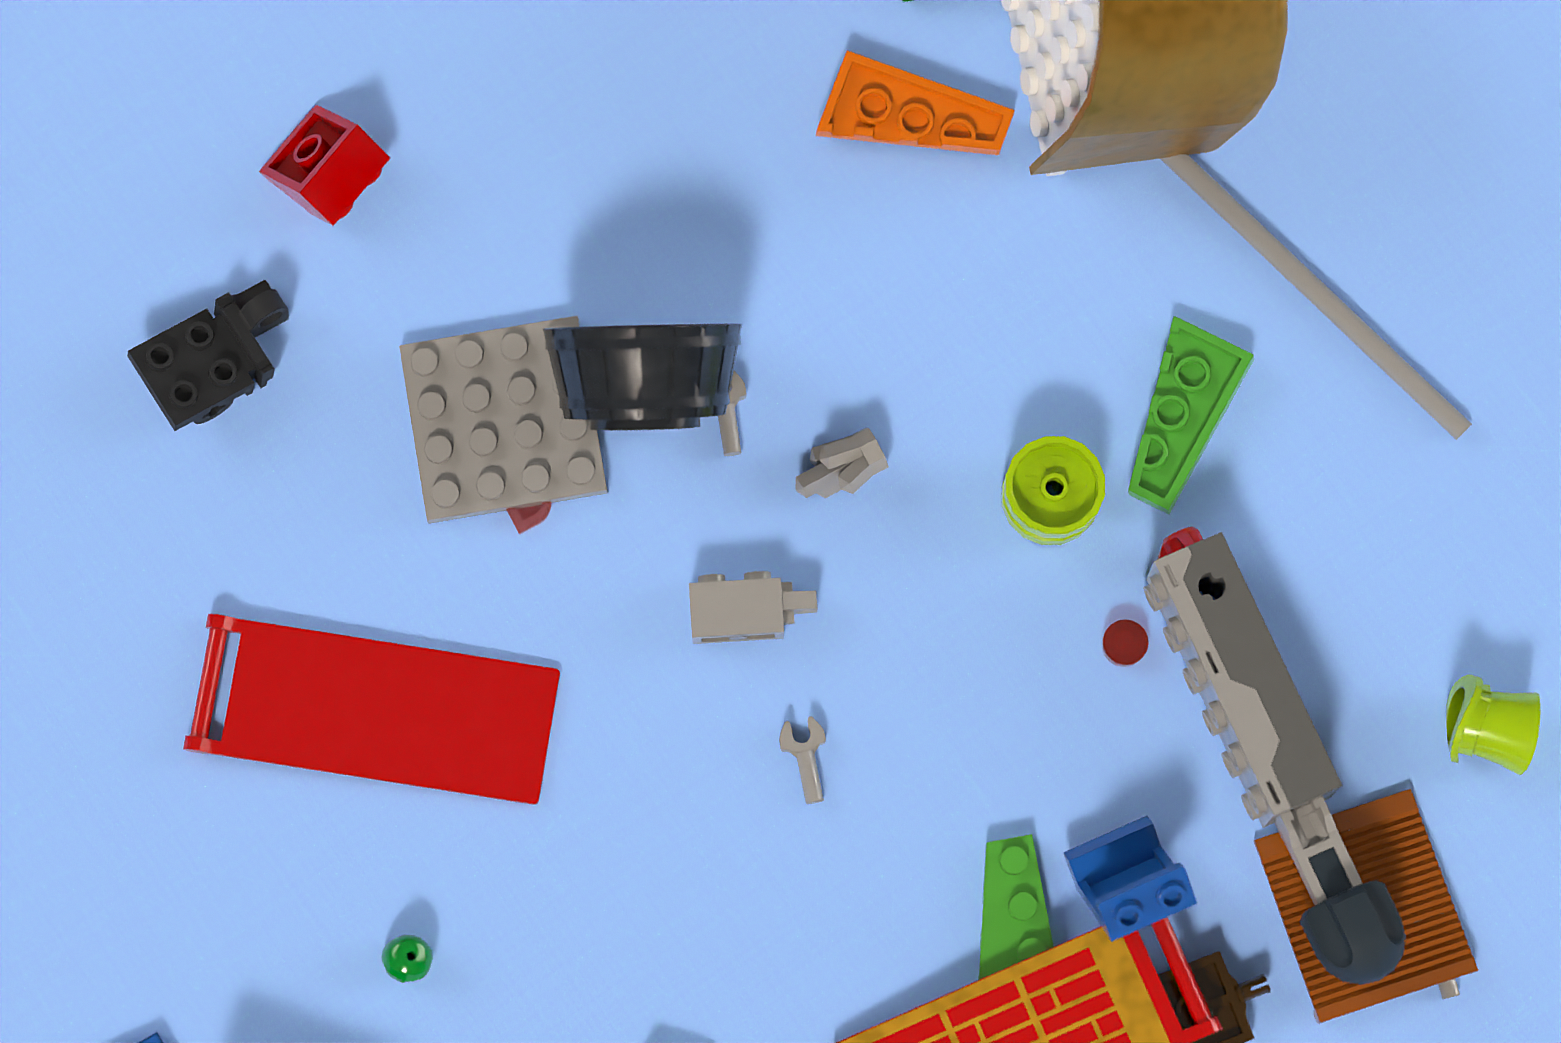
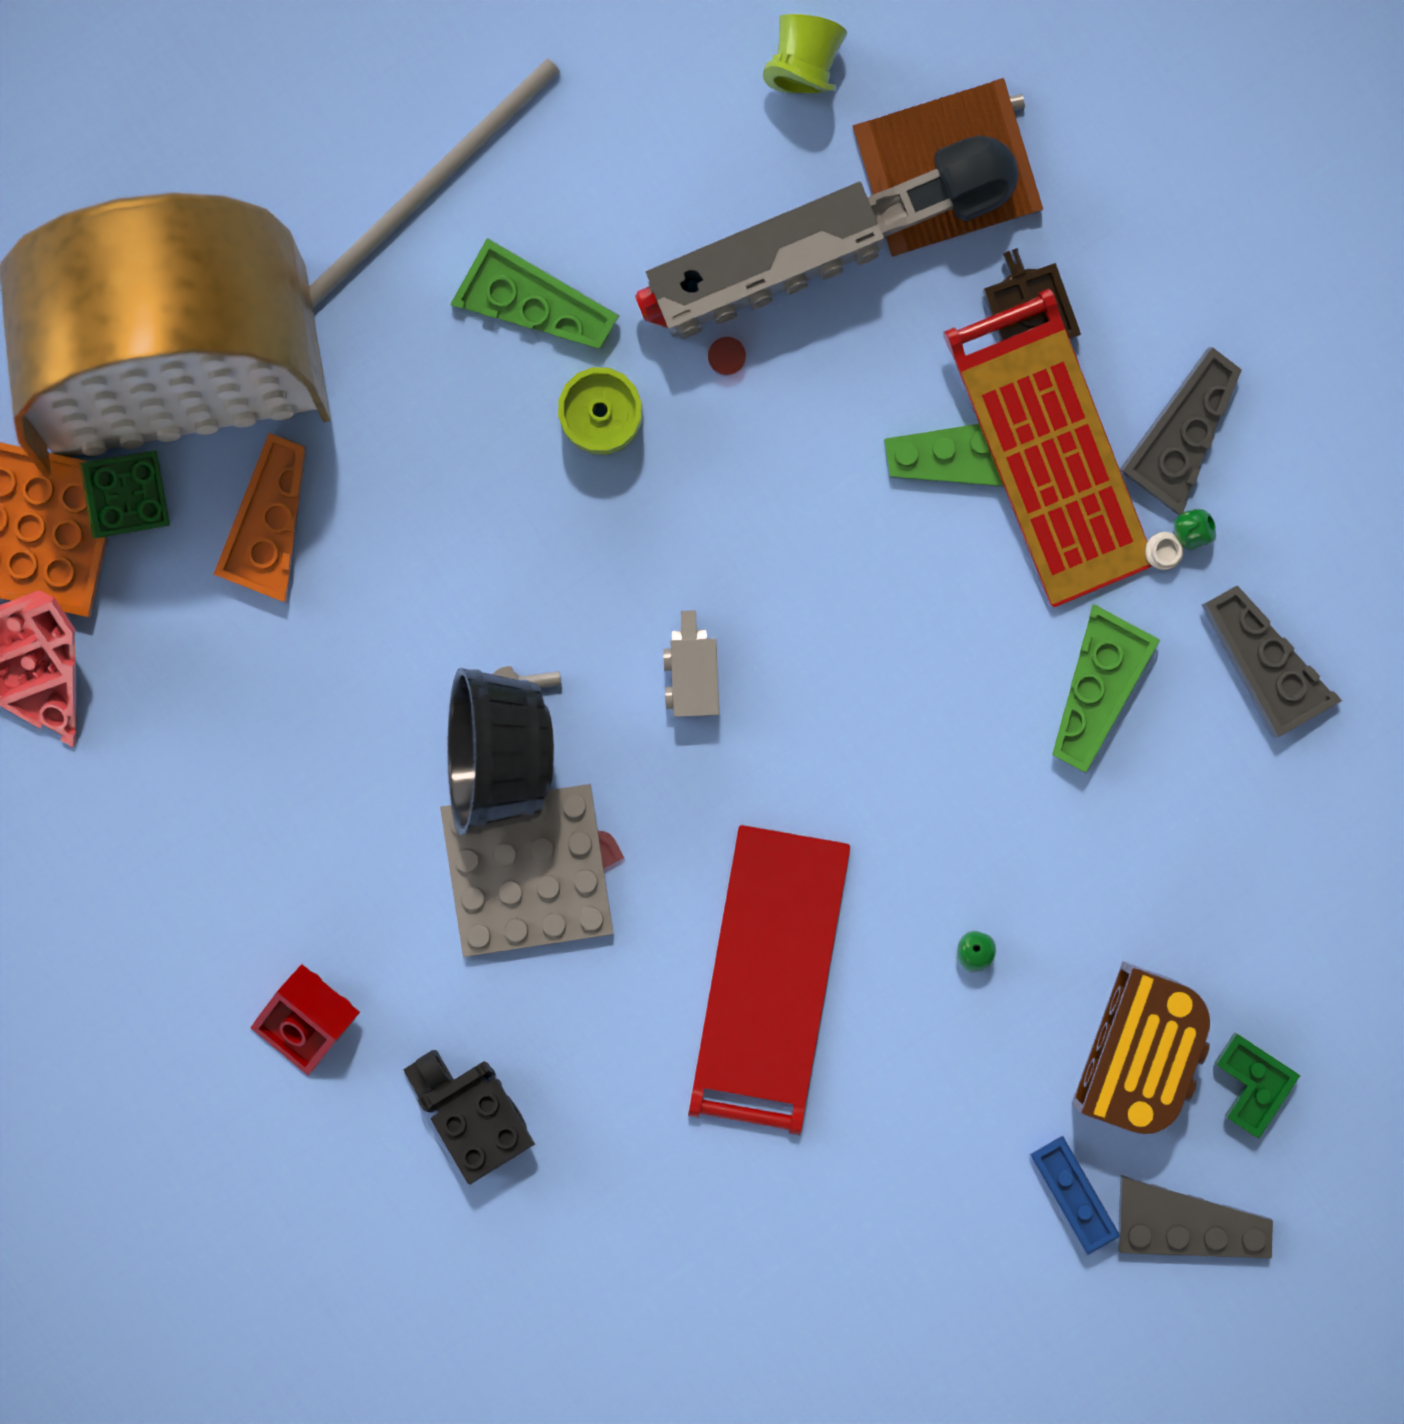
camera: 90 degrees left, 10 degrees up
light grey bar [779,716,826,805] -> none
light grey rock [795,428,889,499] -> none
blue panel [1063,816,1198,942] -> none

